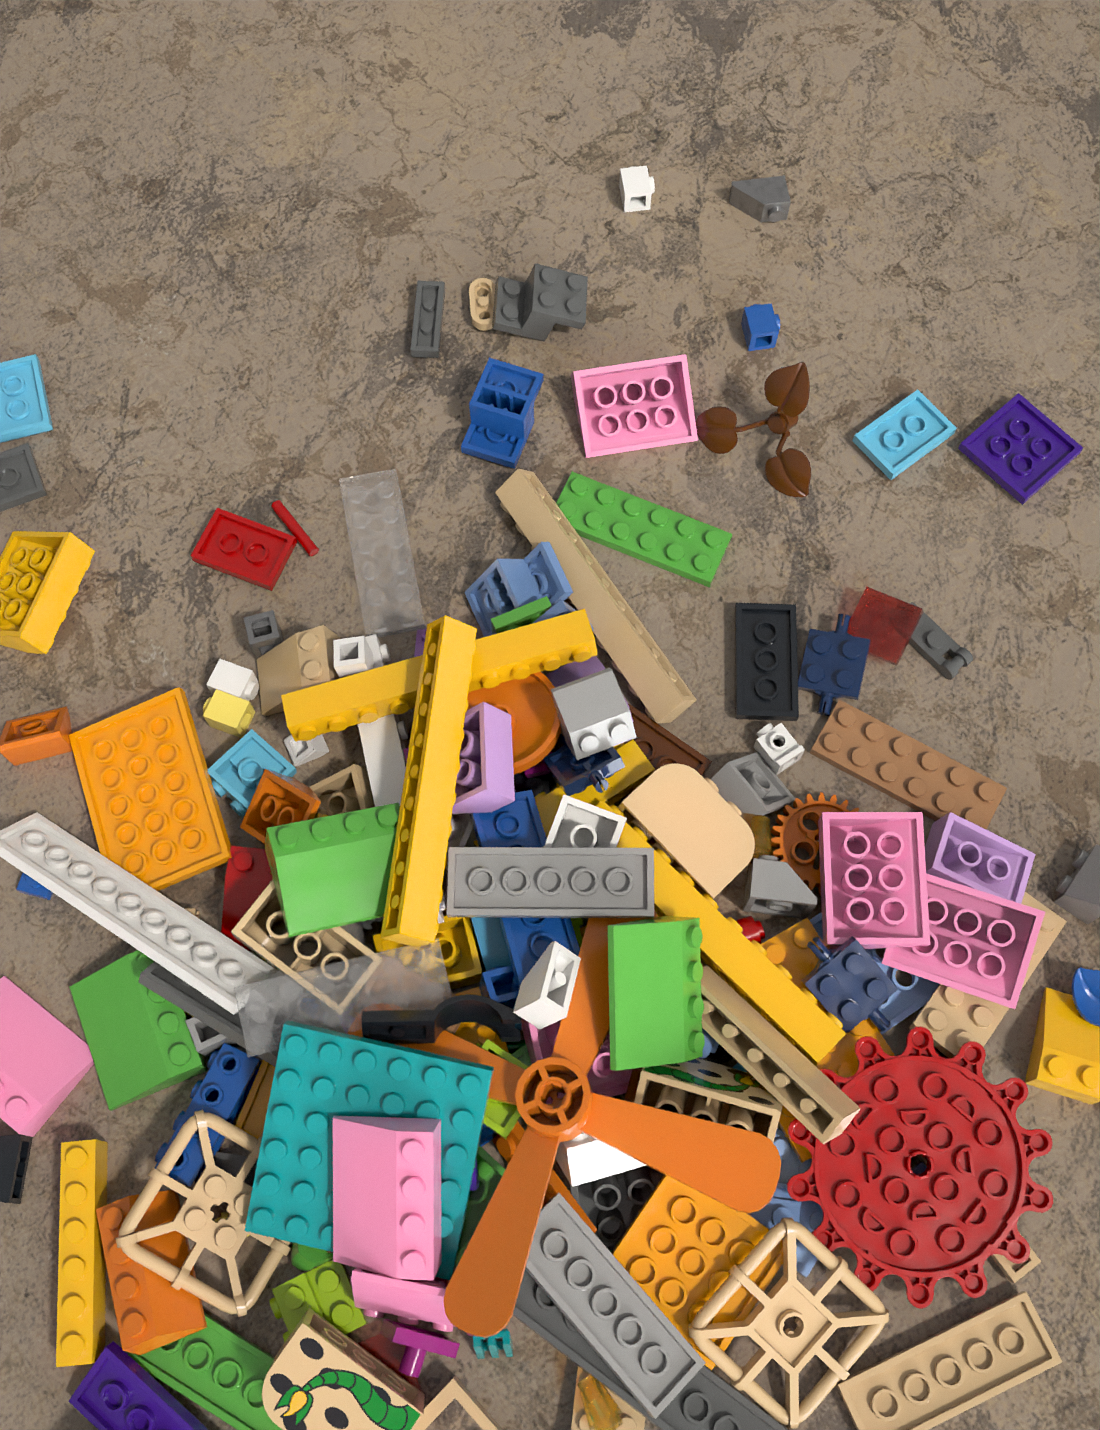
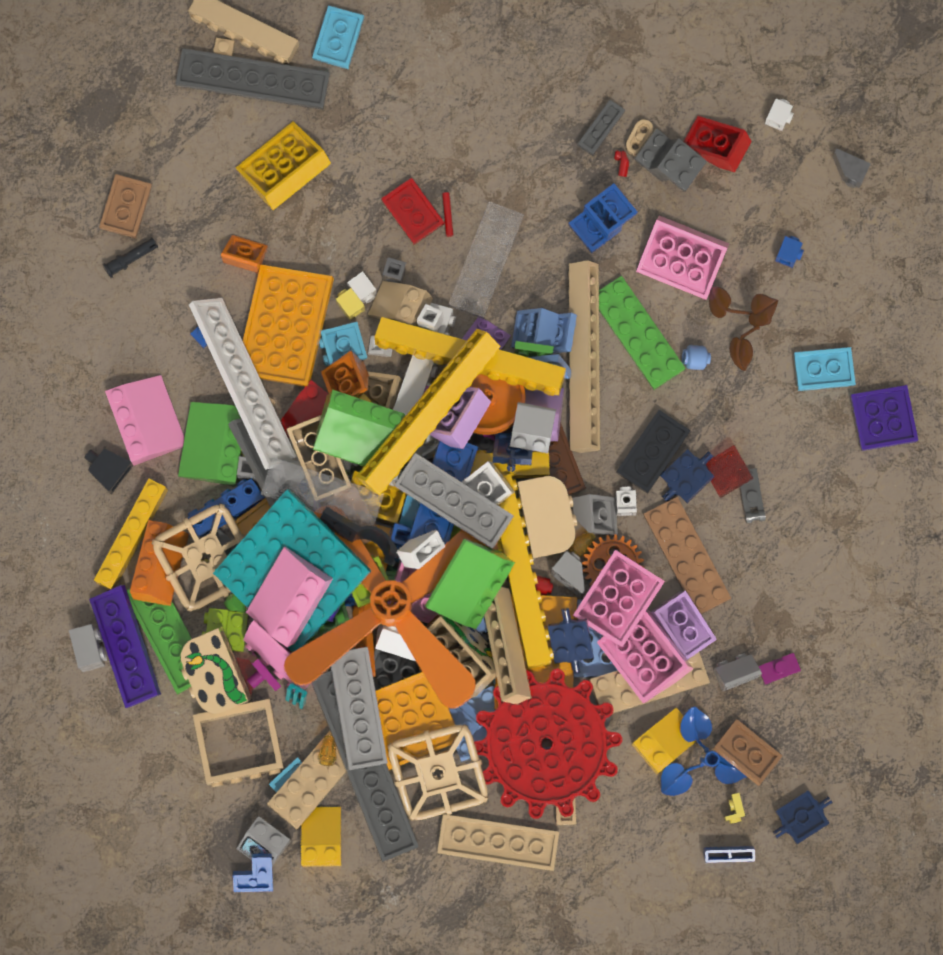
camera: 30 degrees right, 10 degrees up
none -> red arm [614,150,629,177]
none -> medium blue head [682,345,711,370]
none -> red slope [683,116,752,173]

